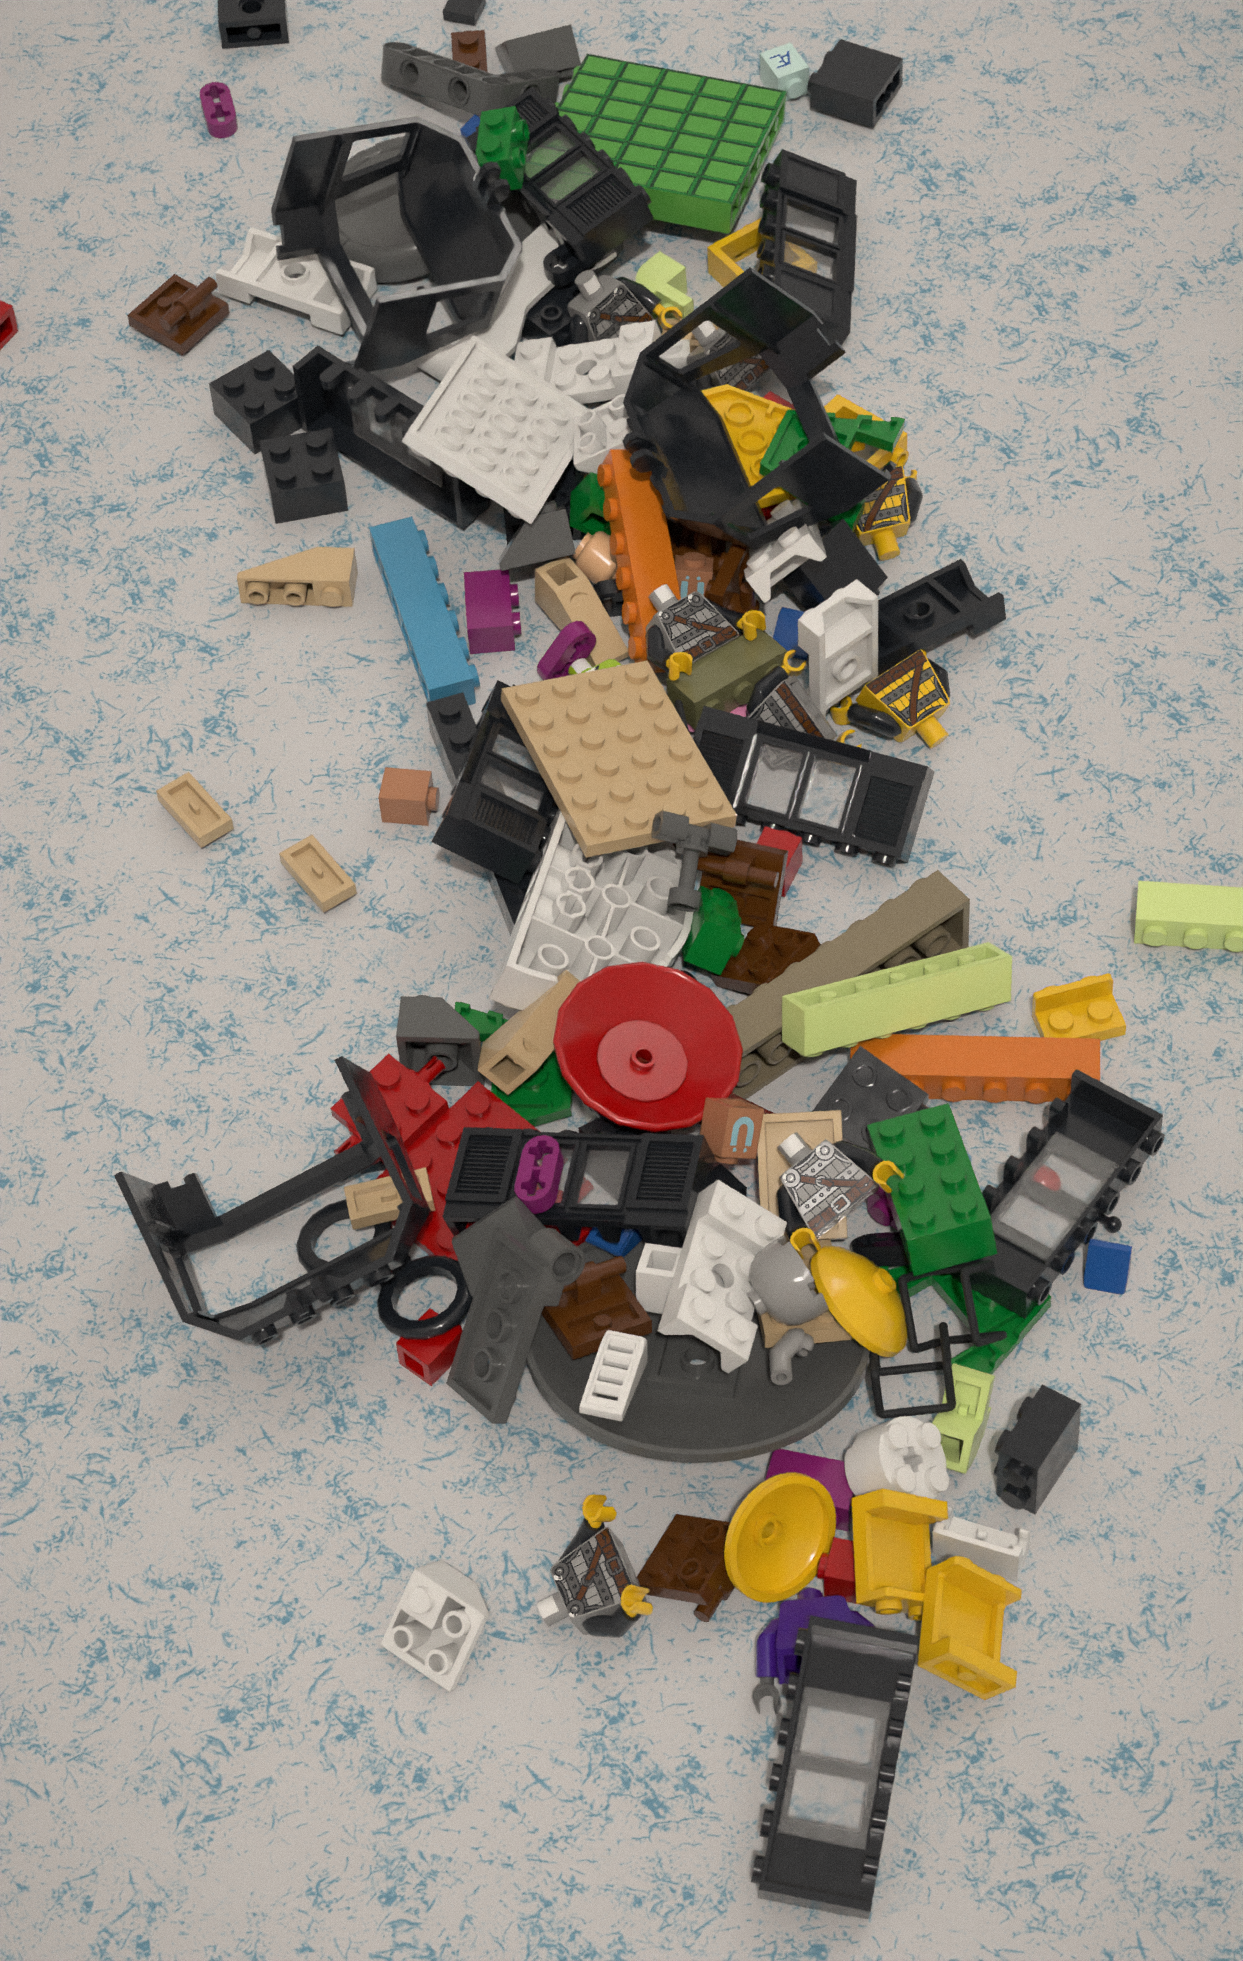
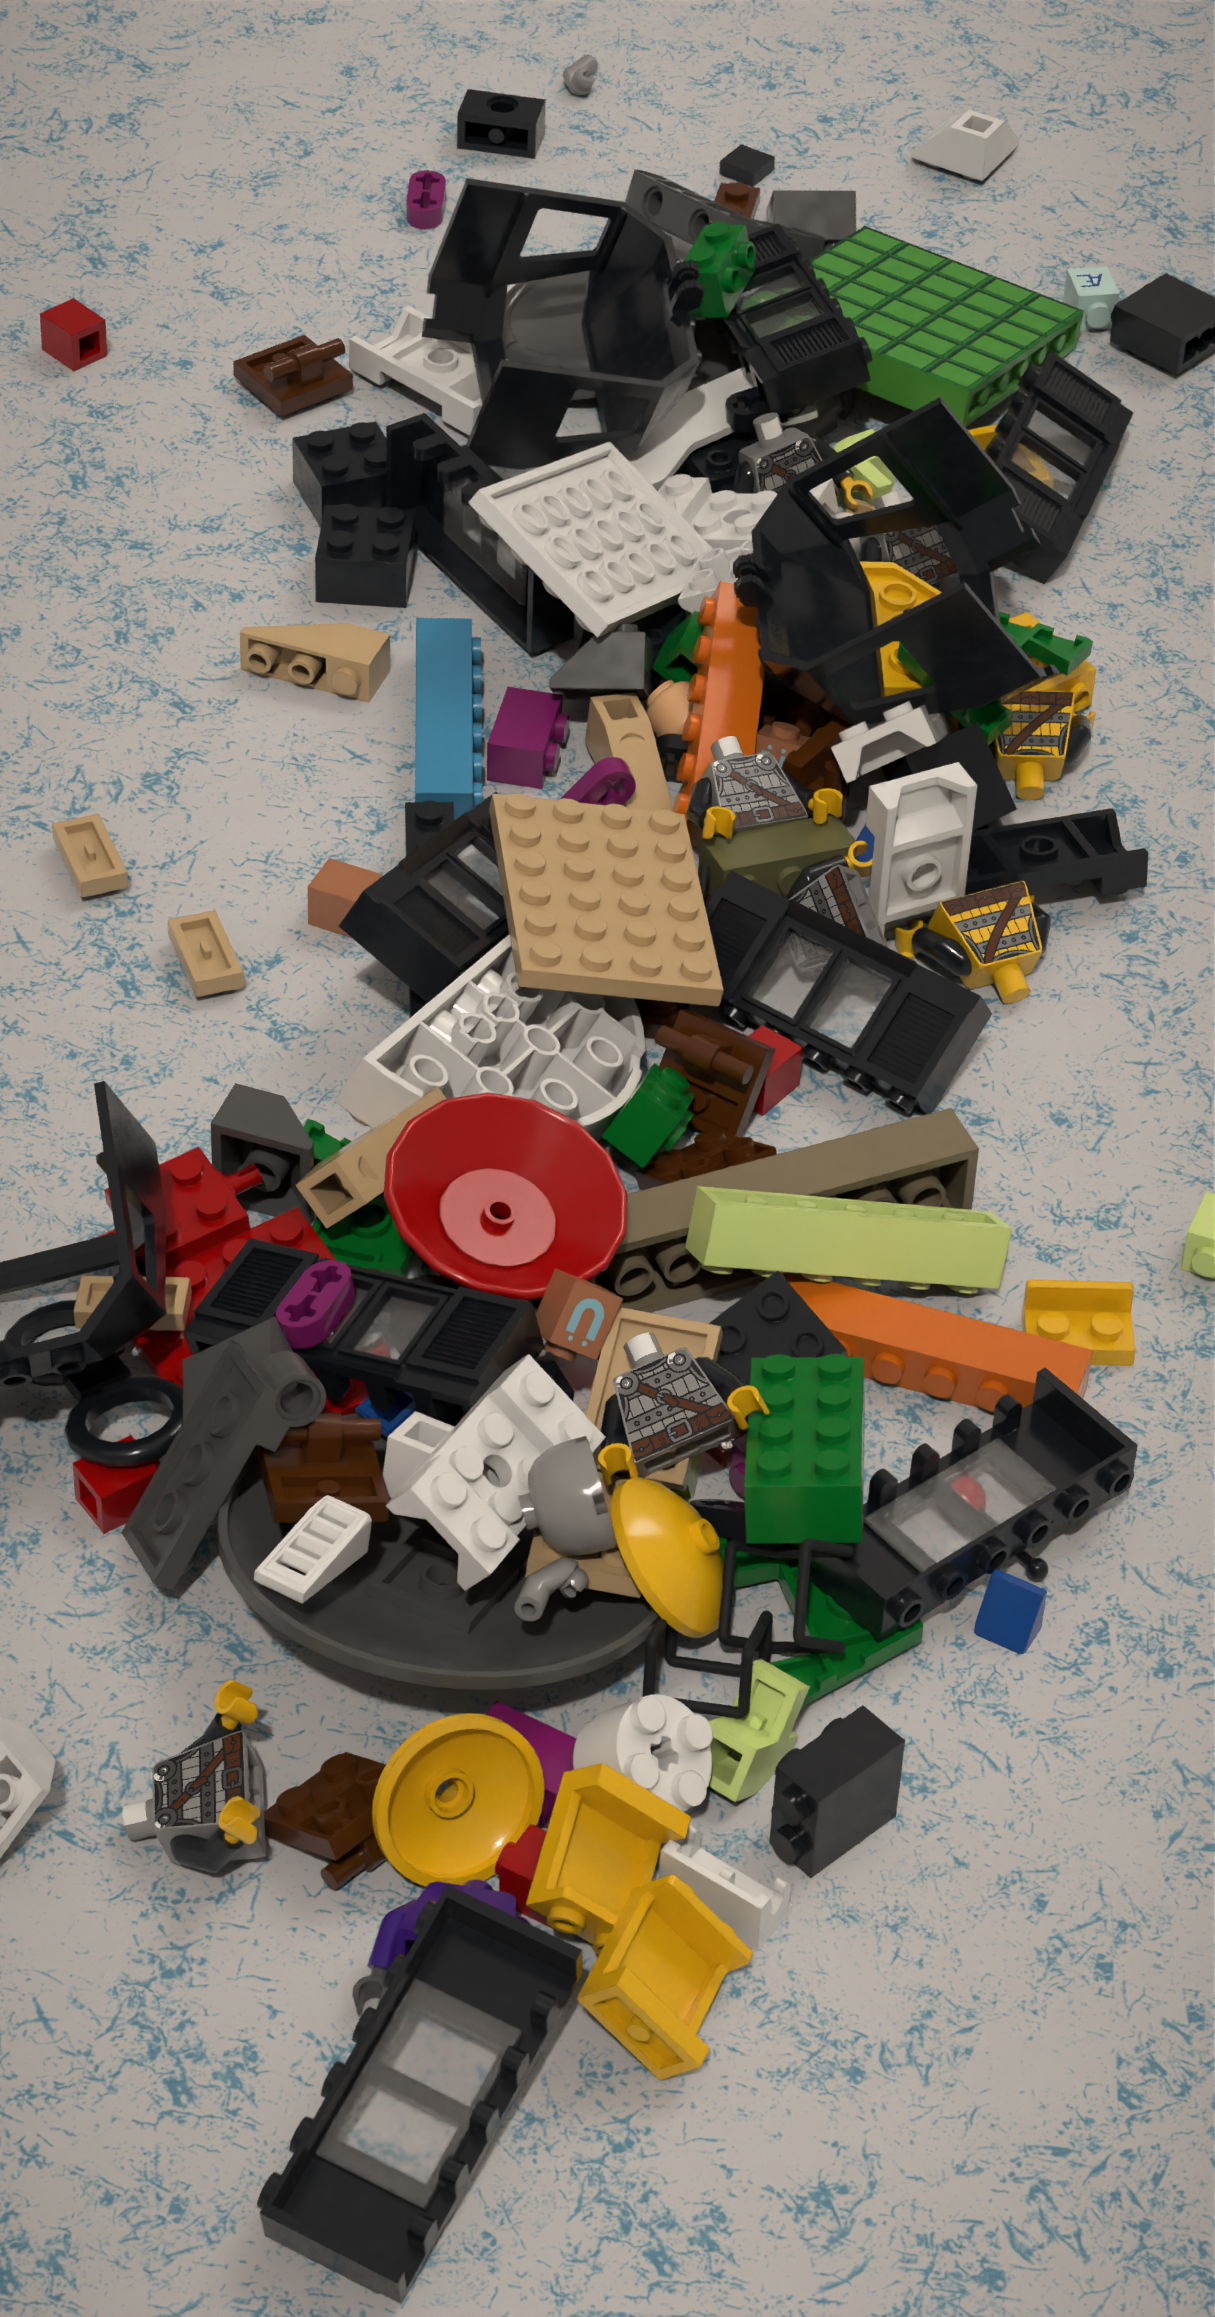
camera: 10 degrees right, 10 degrees down
dark grey bar [651,811,737,912] -> none

